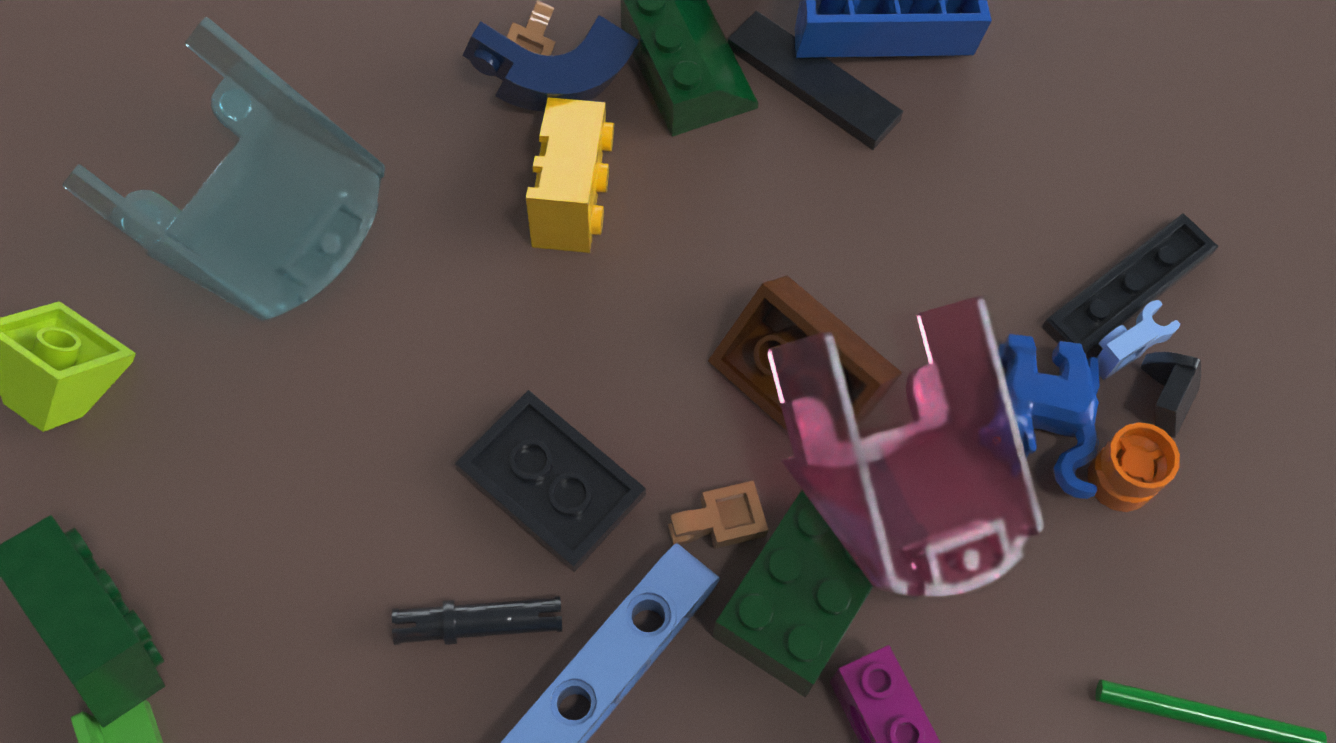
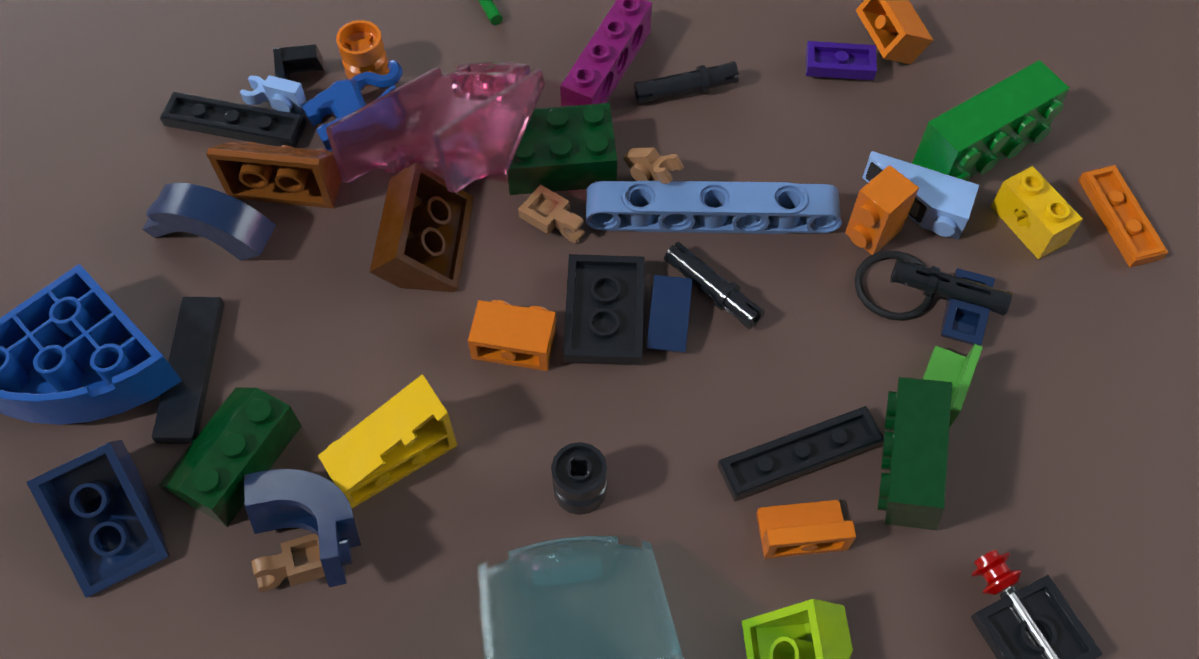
camera: 125 degrees left, 5 degrees down
none -> dark blue arch [142,183,276,261]
none -> dark orange slope [206,142,343,209]
none -> orange brick [468,300,557,371]
none -> black wheel [551,442,607,515]
none -> medium nougat plate [623,147,684,184]
none -> dark blue slope [646,275,692,354]
none -> black tile [718,406,884,502]
none -> orange panel [756,500,856,559]

